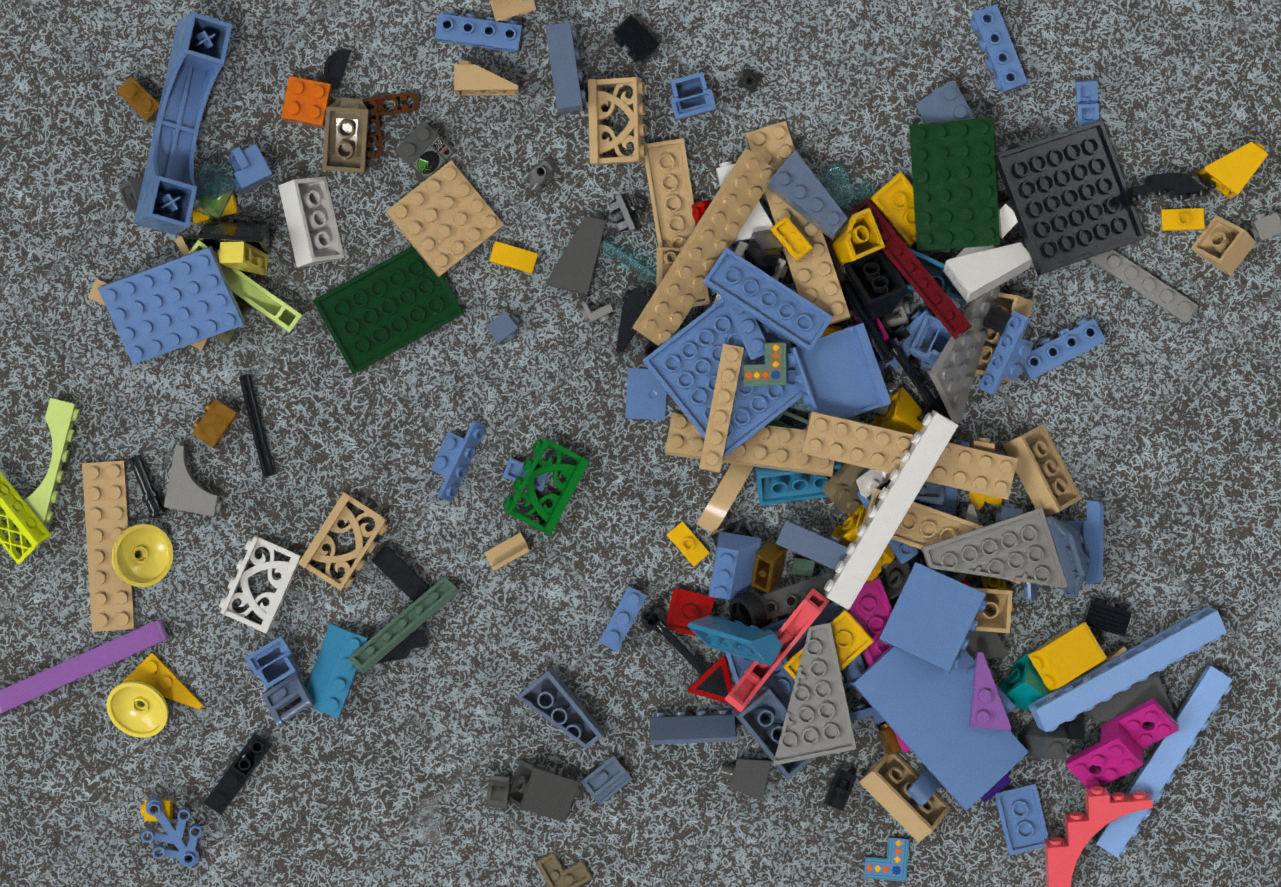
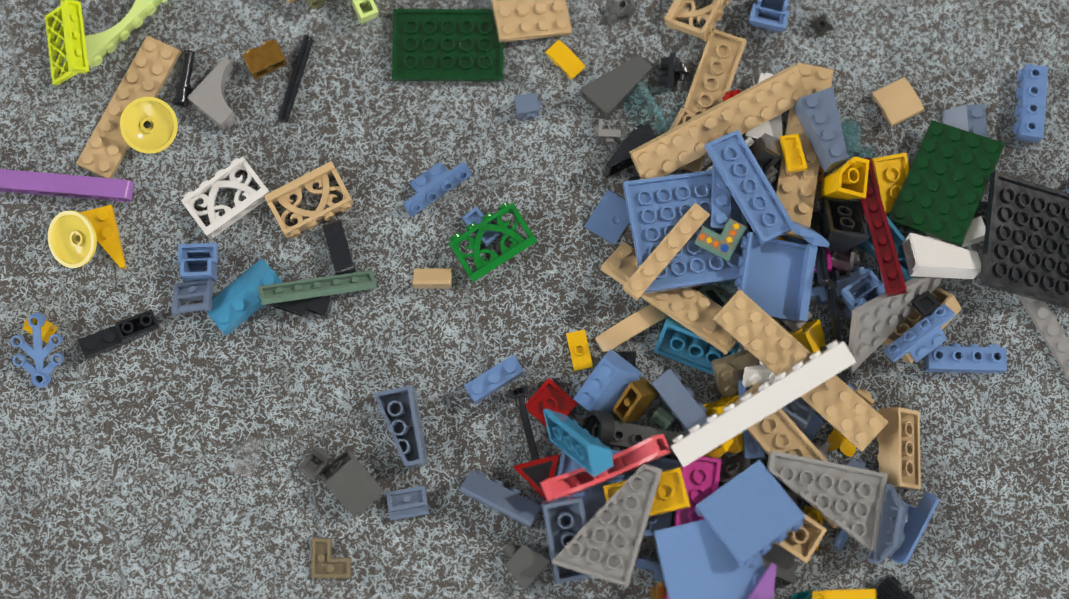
camera: 25 degrees right, 10 degrees down
none -> medium blue slope [789,221,830,247]
none -> tan slope [872,77,924,127]

